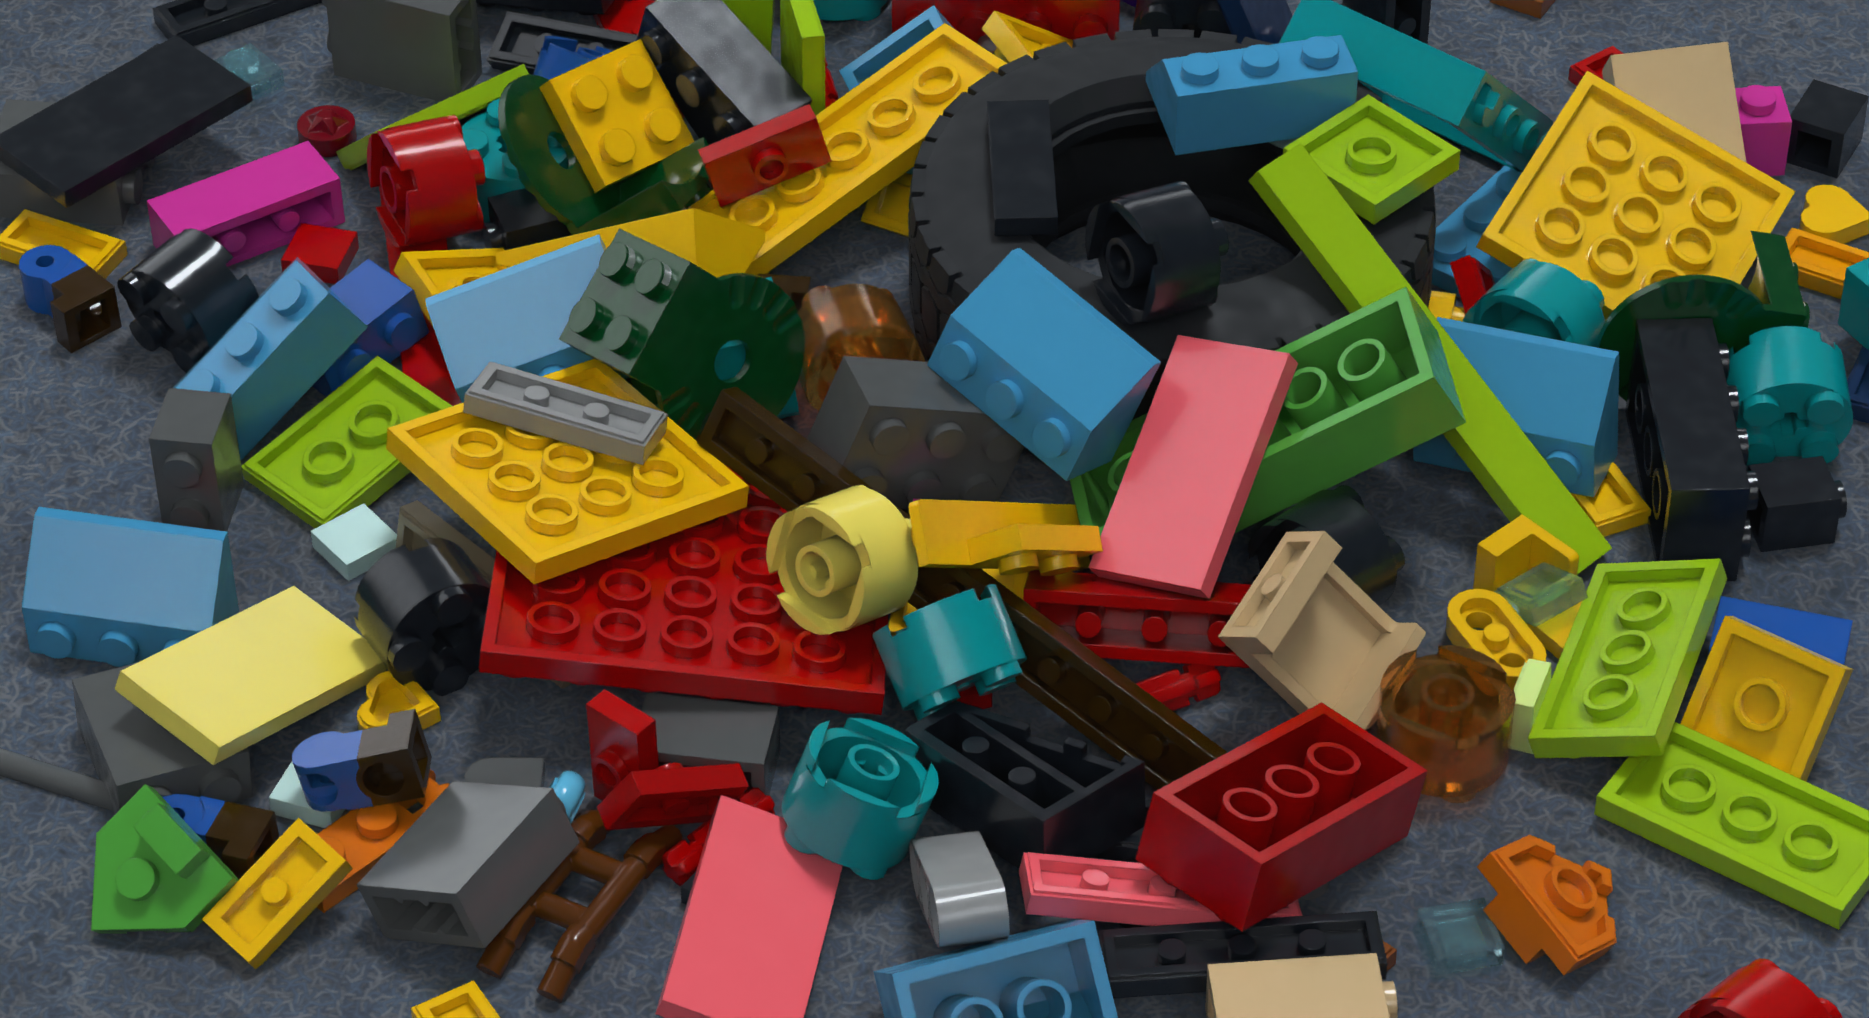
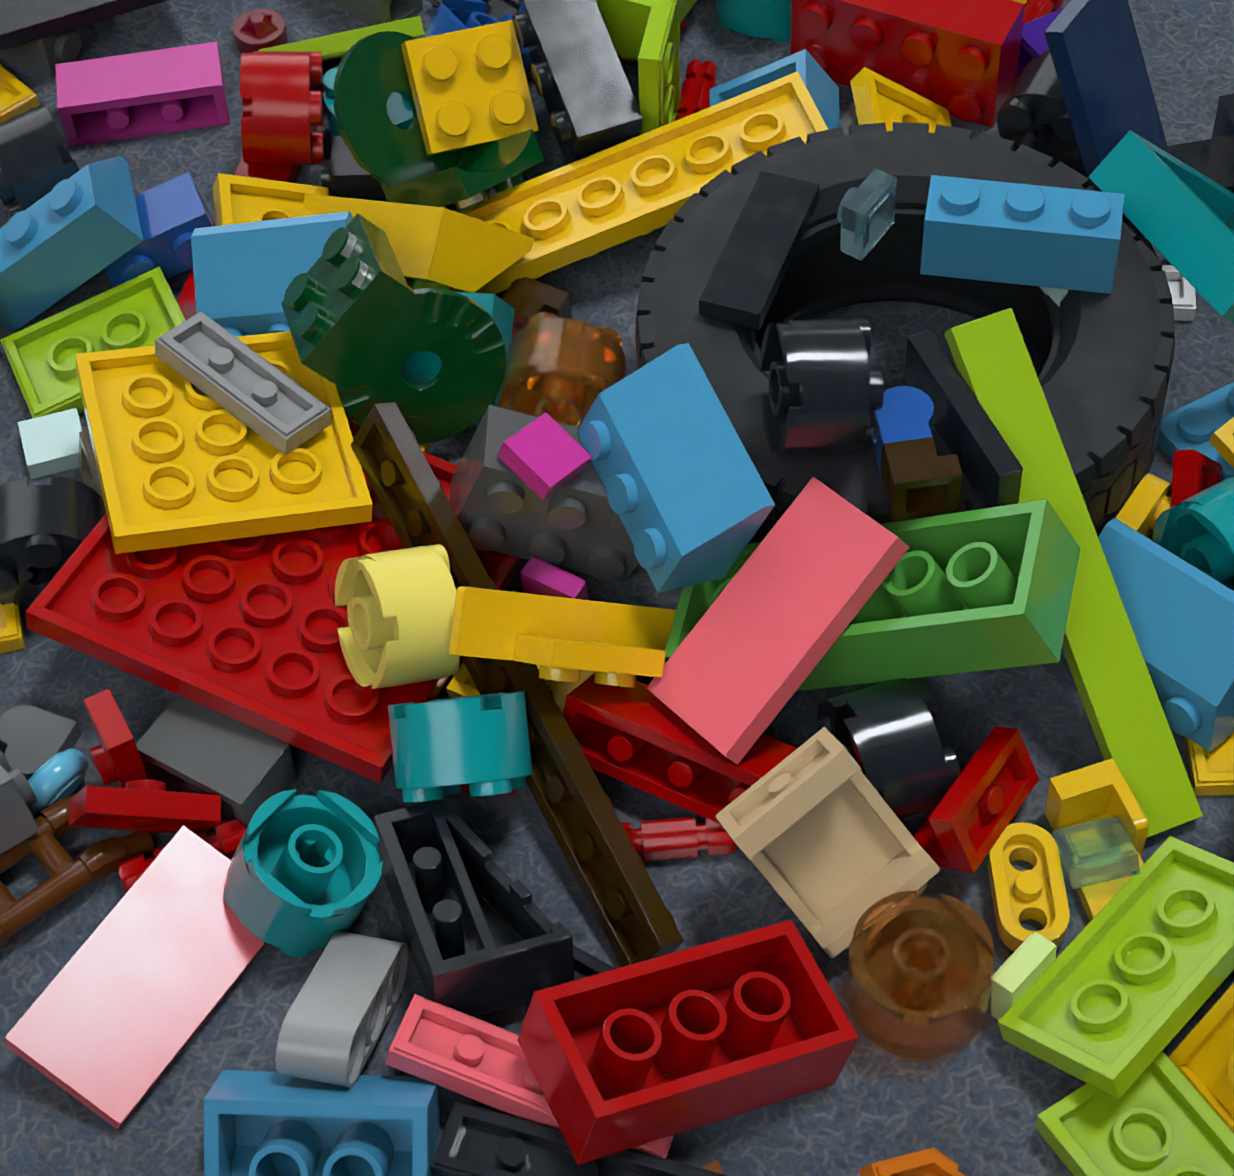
camera: 25 degrees right, 10 degrees up
red tile [281,223,359,284] -> none
red plate [698,104,832,207] -> none
lime plate [1283,94,1460,224] -> none
none -> dark pink tile [497,413,592,500]
none -> clear light blue plate [837,168,897,261]
none -> dark brown leg [873,386,963,521]
none -> black tile [904,329,1023,508]
none -> red panel [913,726,1039,873]

